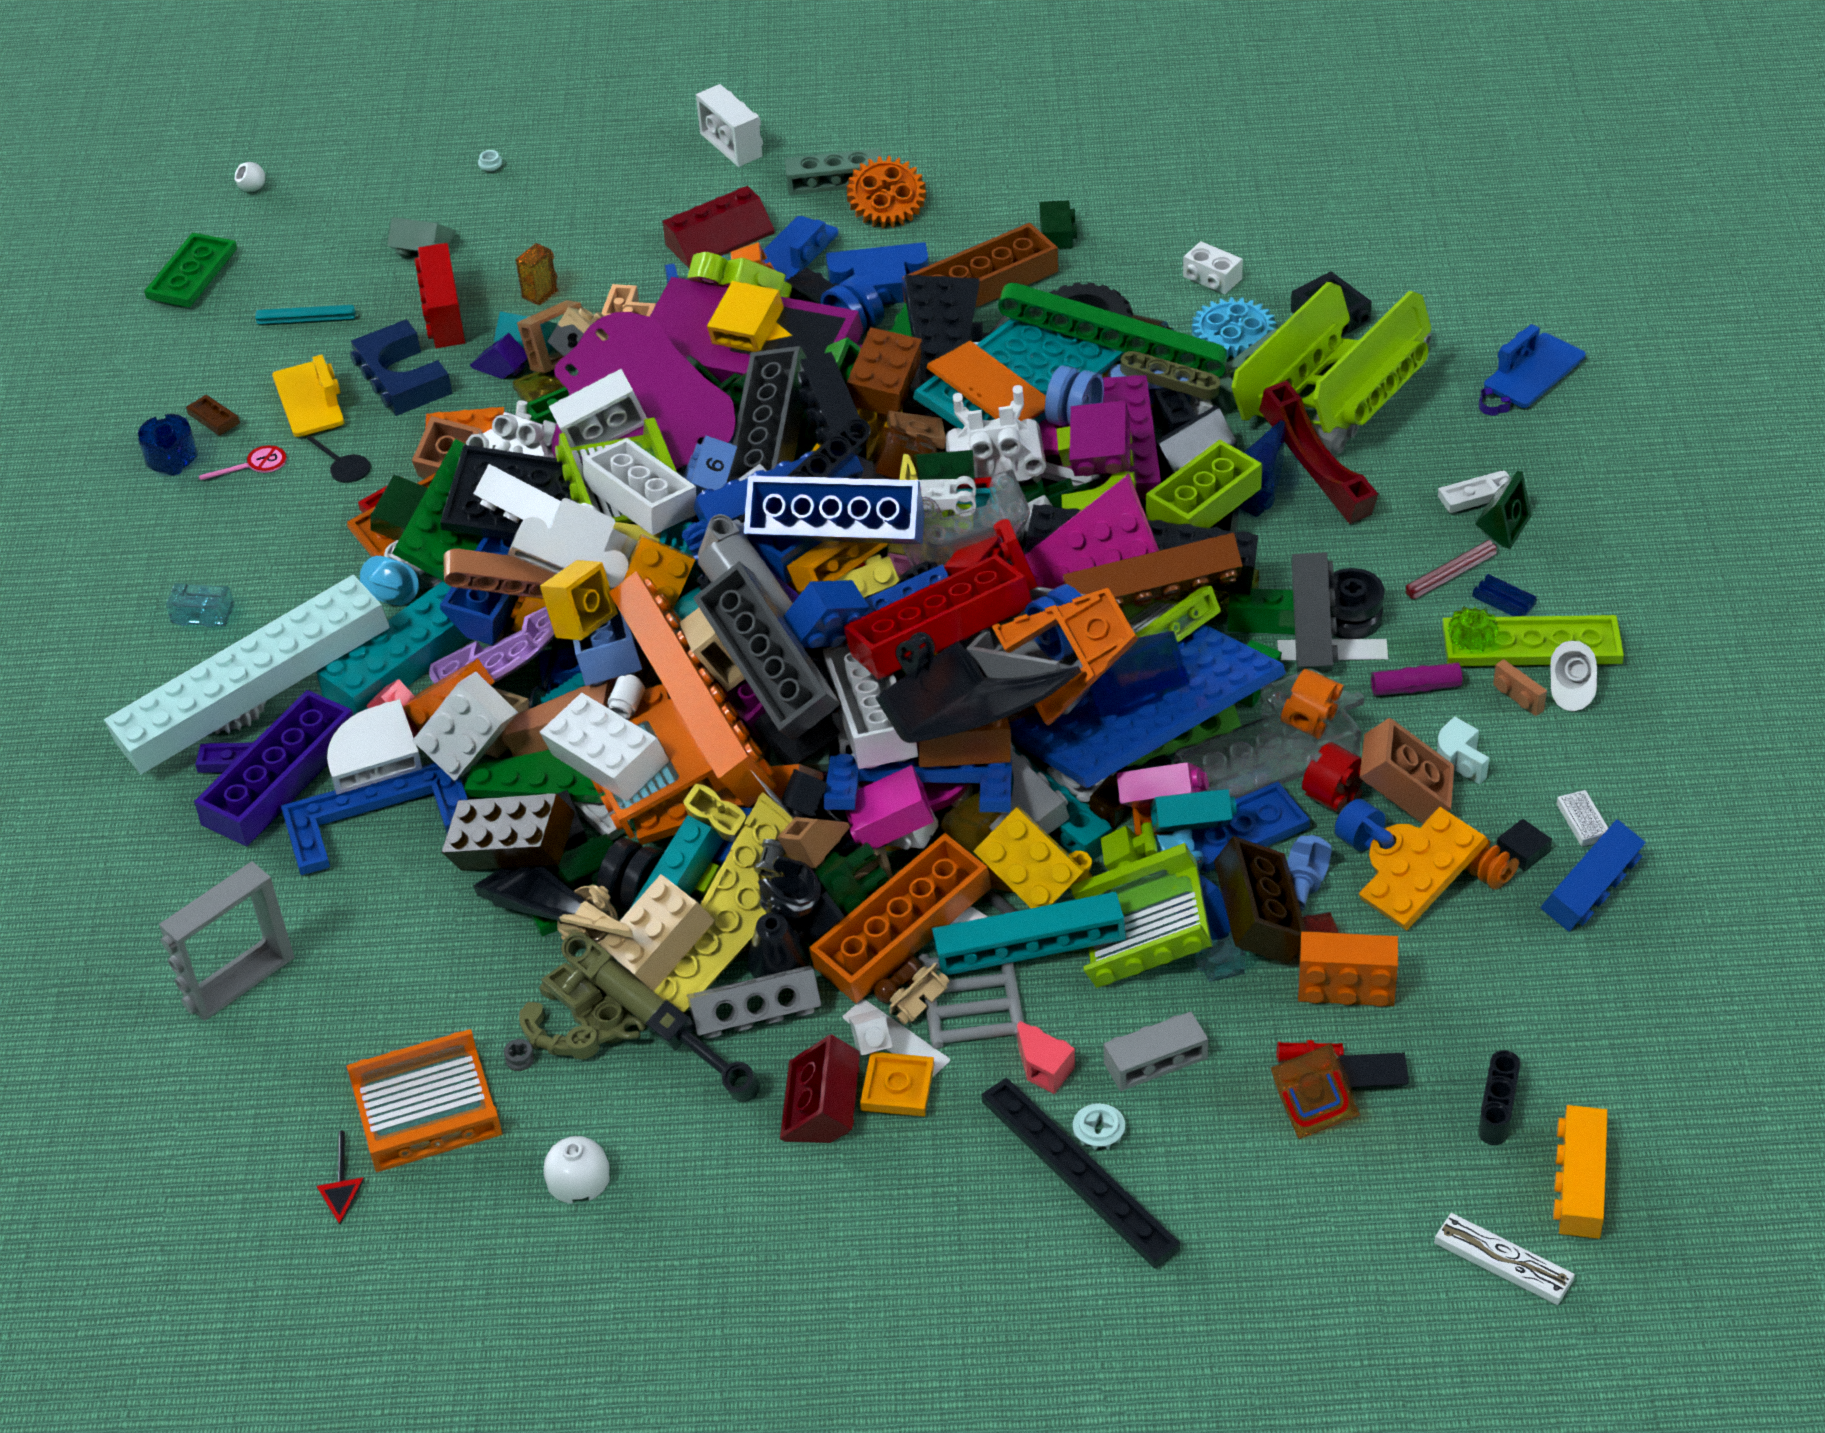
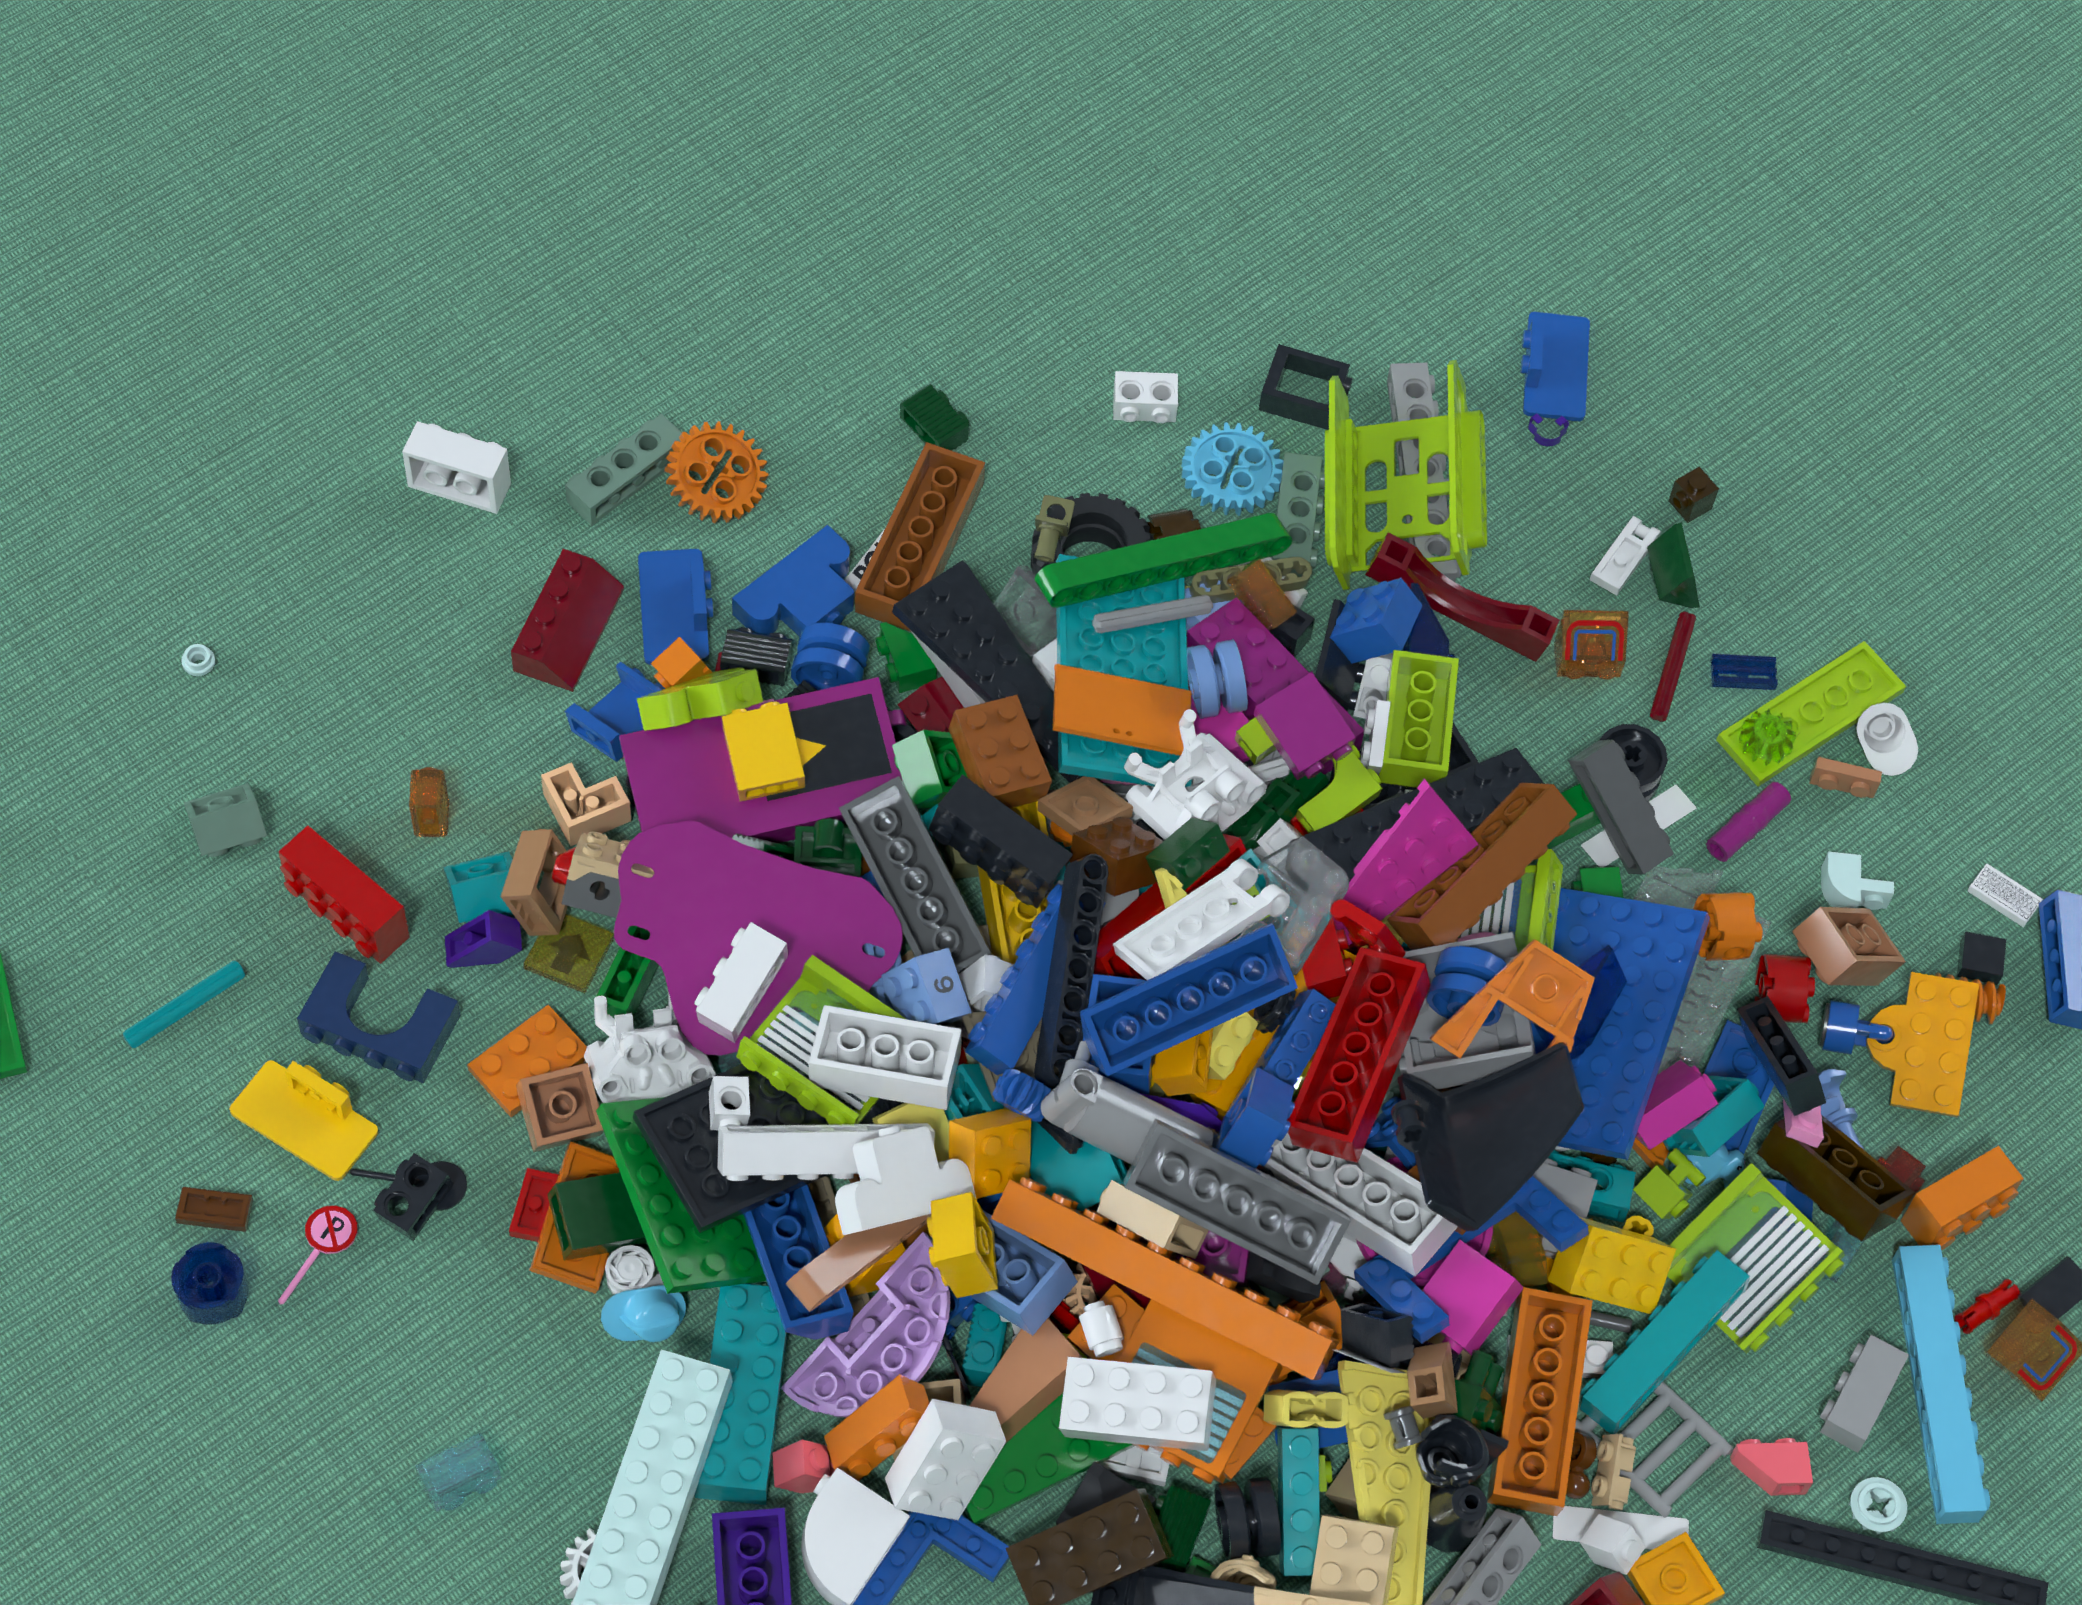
camera: 45 degrees left, 15 degrees up
none -> black brick [373,1153,454,1241]
none -> white brick [709,1076,750,1130]
none -> olive bracket [1034,495,1075,562]
none -> light grey axle [1092,595,1213,633]
none -> clear orange brick [1227,559,1297,631]
none -> blue brick [1330,578,1423,663]
none -> white plate [1360,700,1390,775]
none -> clear orange slope [1554,610,1629,679]
none -> dark brown brick [1668,466,1719,523]
none -> black brick [1737,996,1826,1116]
none -> bright pink plate [1783,1099,1824,1148]
none -> medium azure brick [1892,1245,1990,1524]

